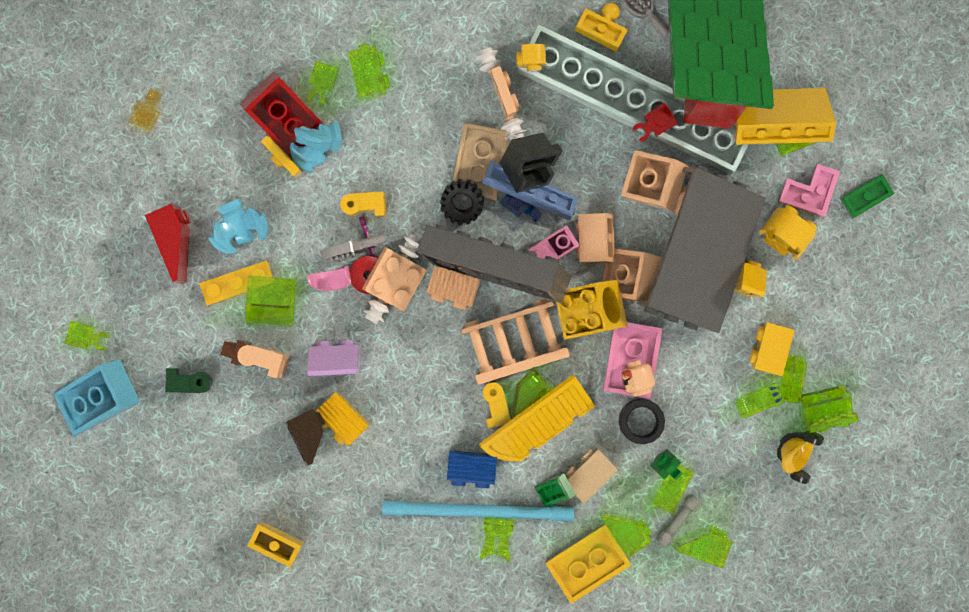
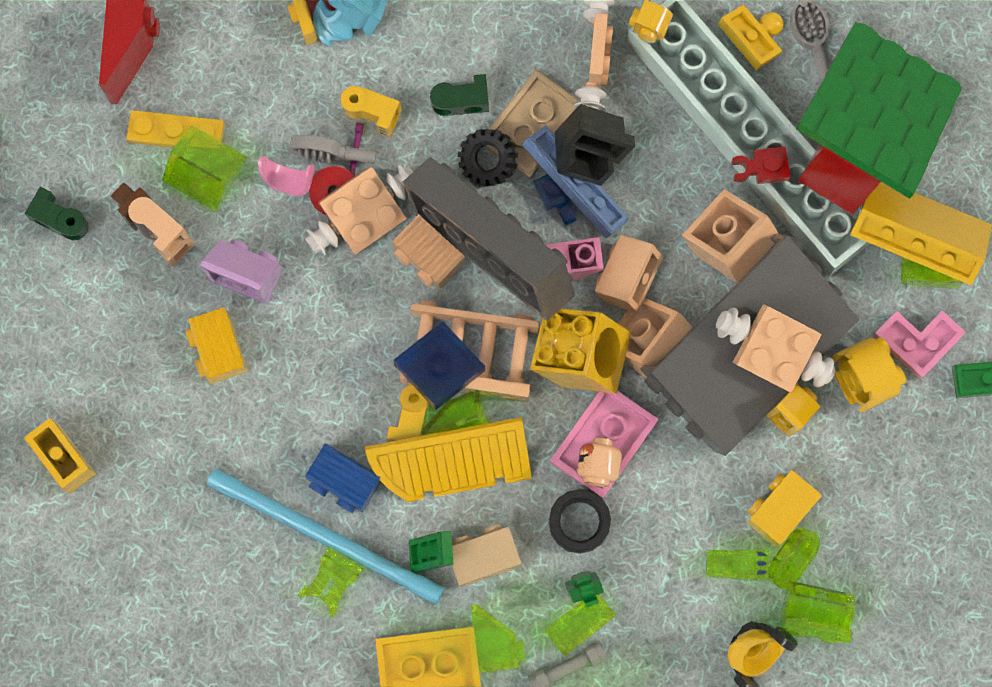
camera: 25 degrees right, 10 degrees down
medium azure animal [208,199,269,254] -> none
dark brown slope [285,409,325,466] -> none
none -> clear blue tile [393,321,485,410]
none -> dark green leg [430,74,489,116]
none -> light nougat plate [716,304,835,392]

